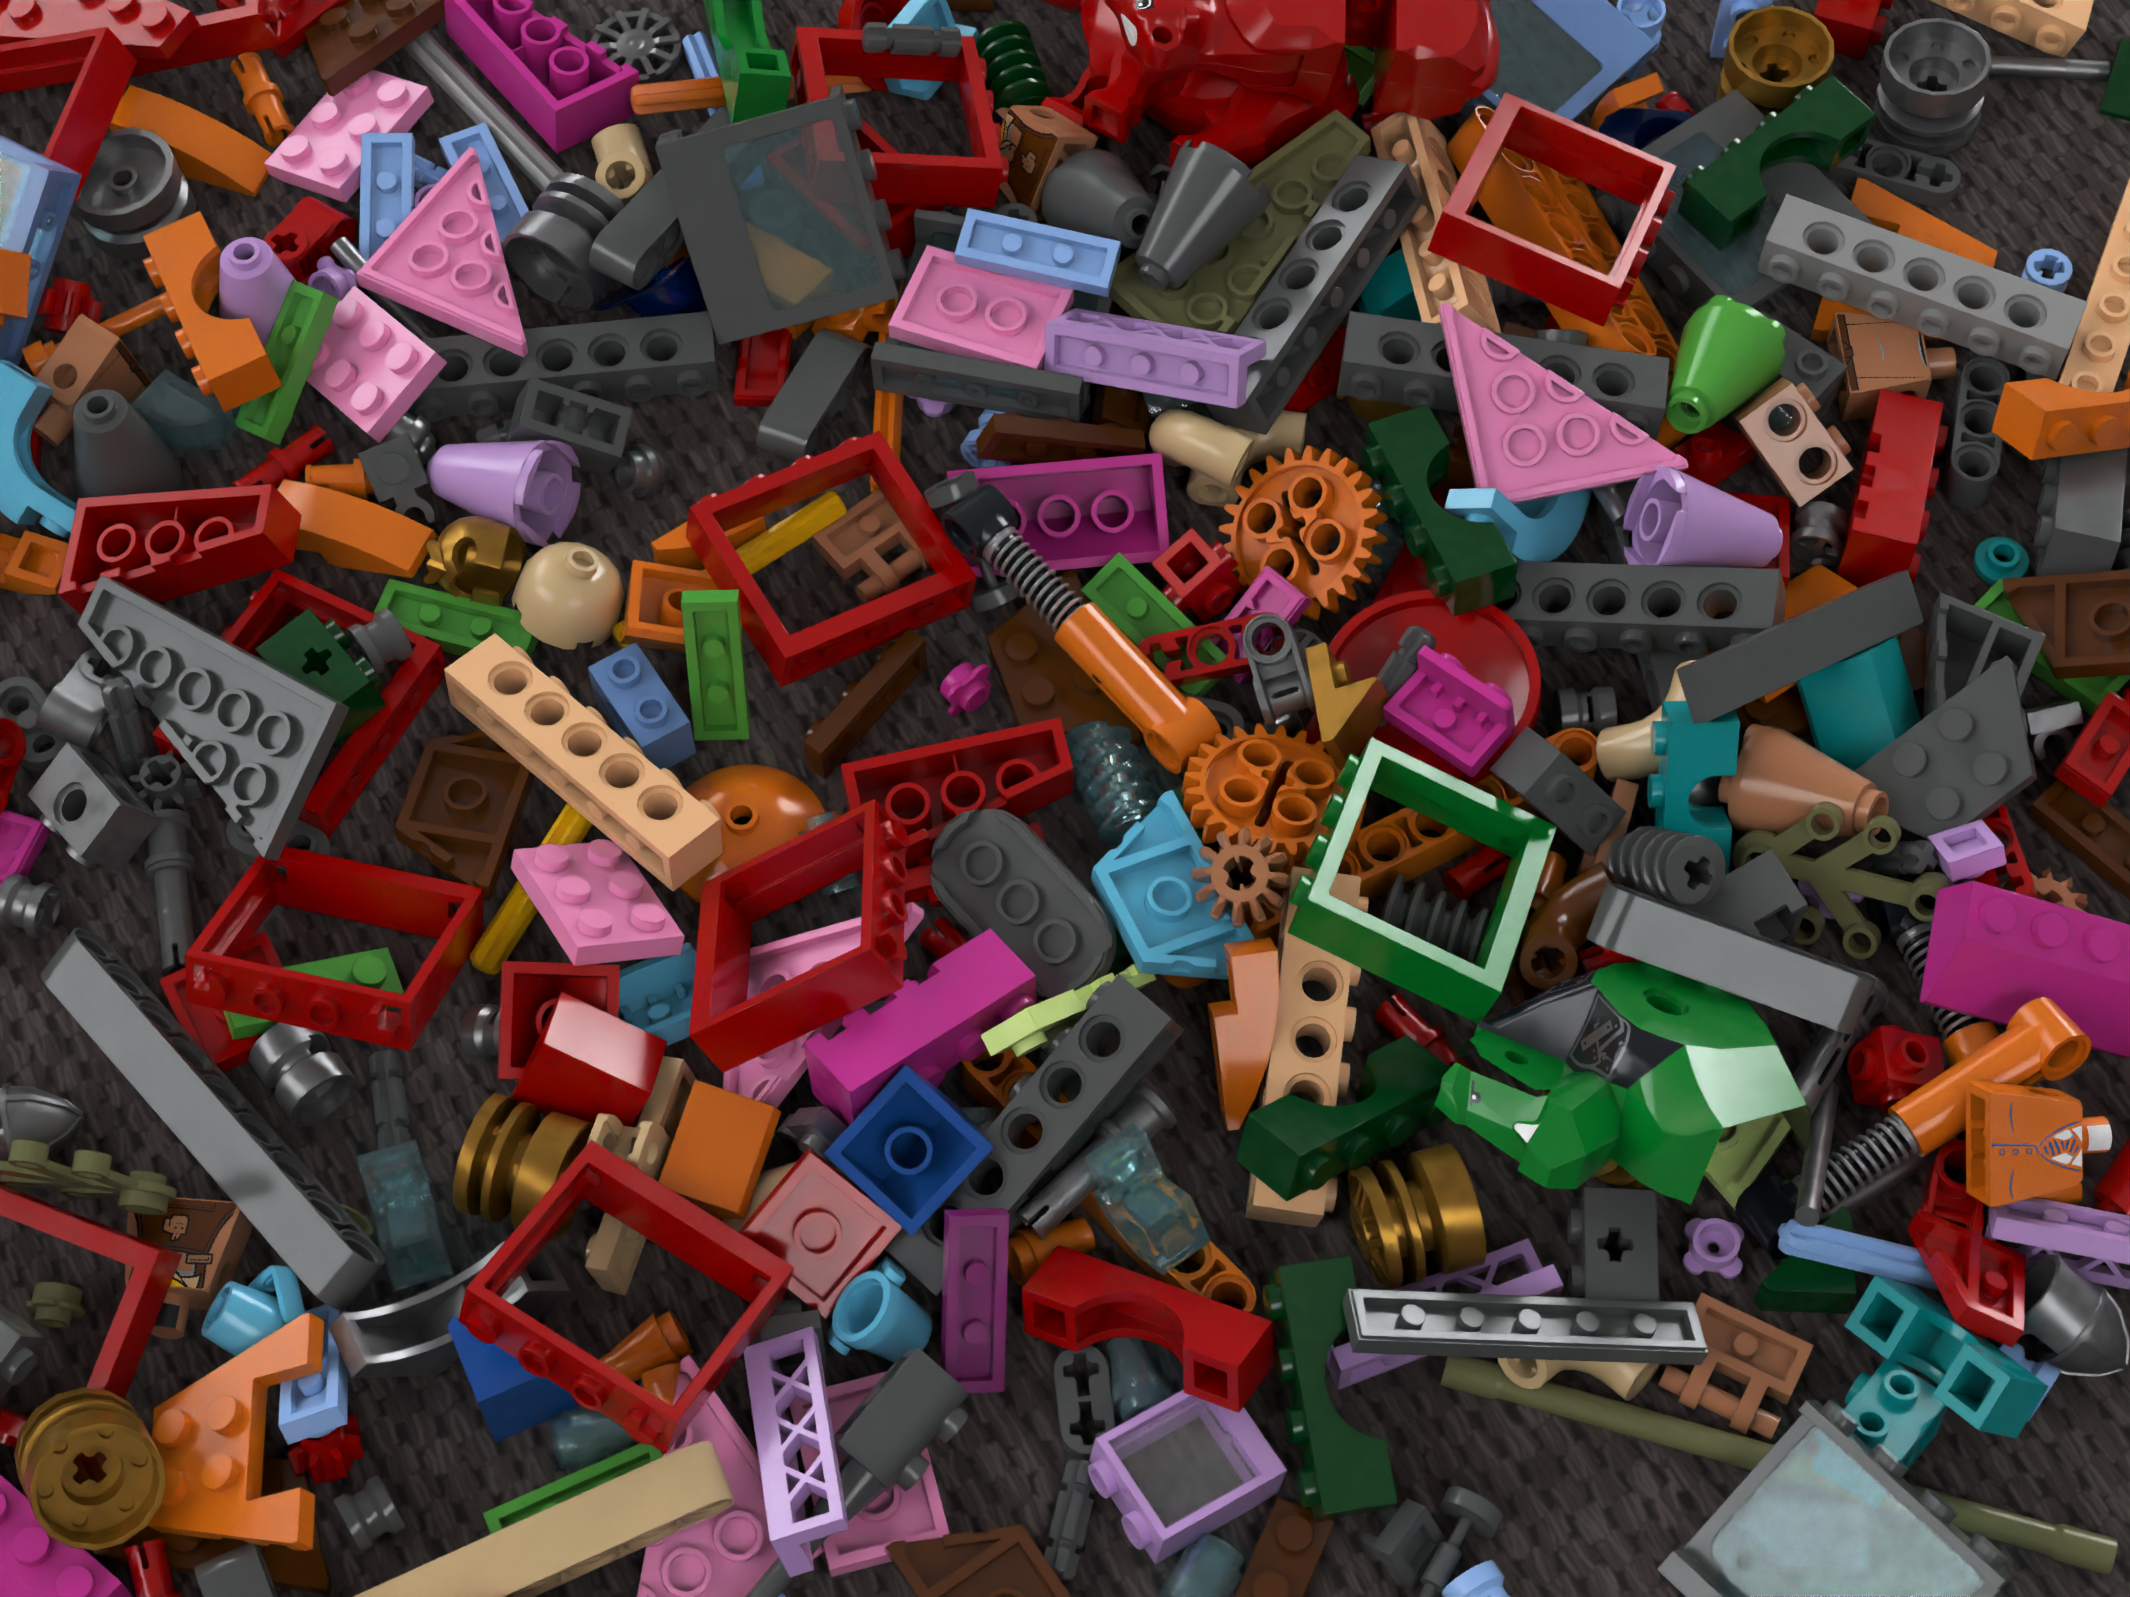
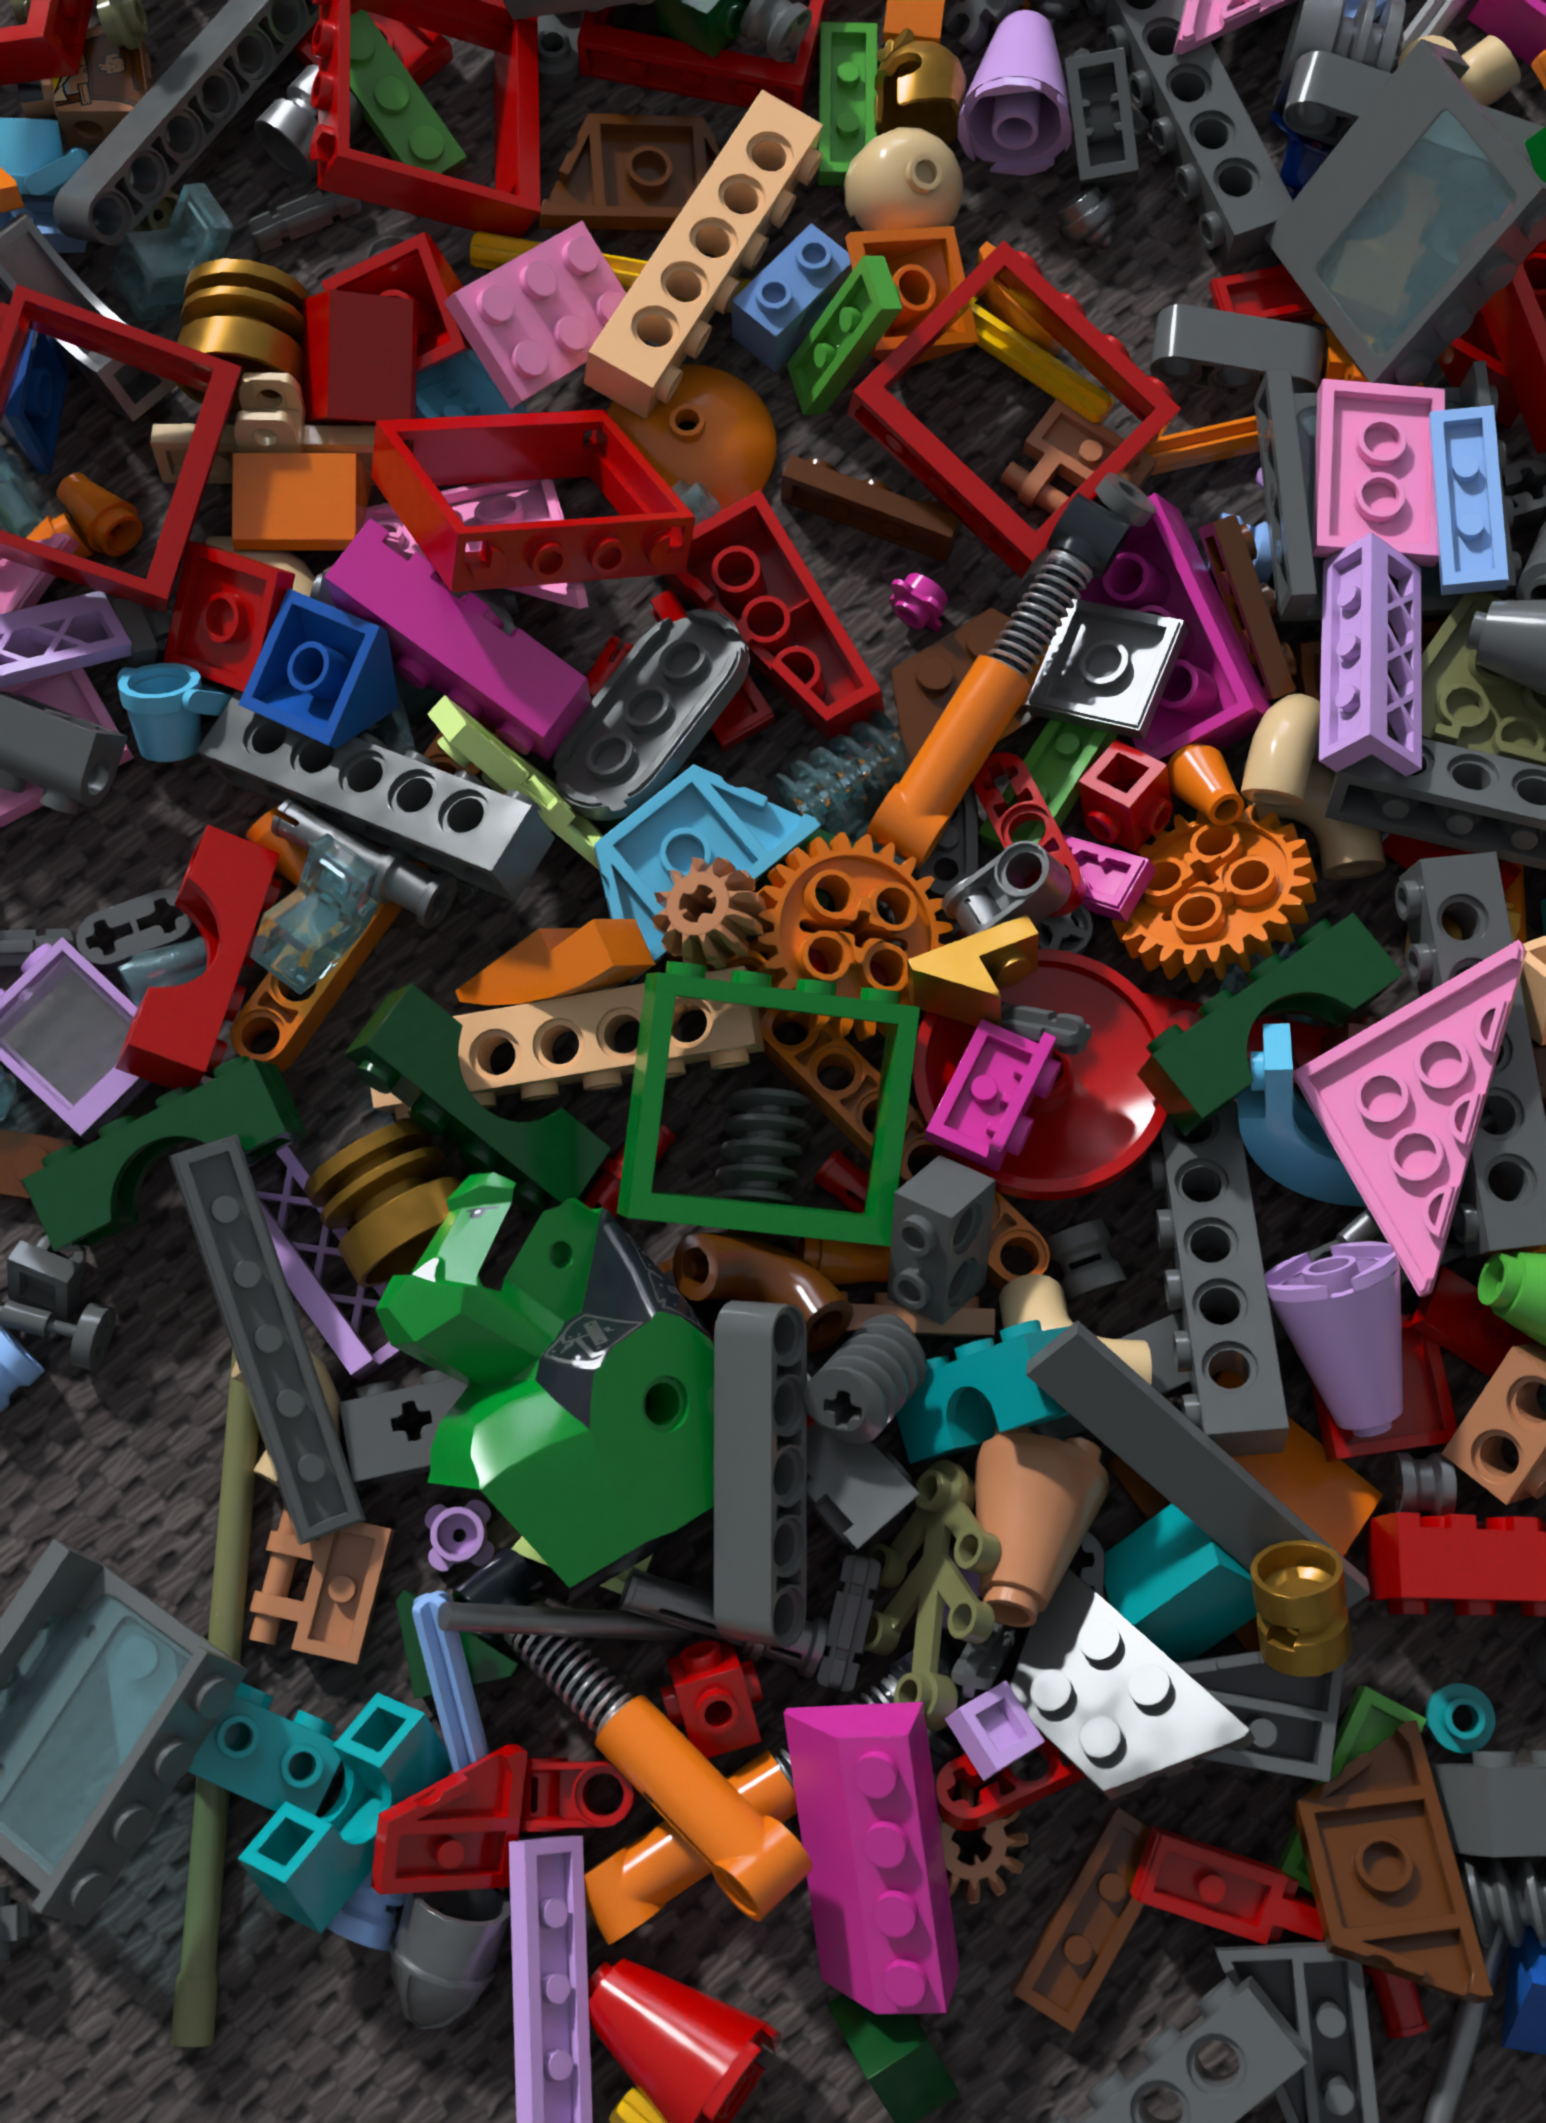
camera: 70 degrees right, 15 degrees up
magenta plate [940,1208,1009,1393] -> none
orange torso [1966,1080,2112,1207] -> none
flat silver tile [2024,701,2084,760] -> none
none -> dark grey axle [816,1555,882,1692]
none -> flat silver plate [1025,599,1188,740]
none -> orange cone [1167,743,1244,826]
none -> pearl gold wheel [1250,1540,1352,1677]

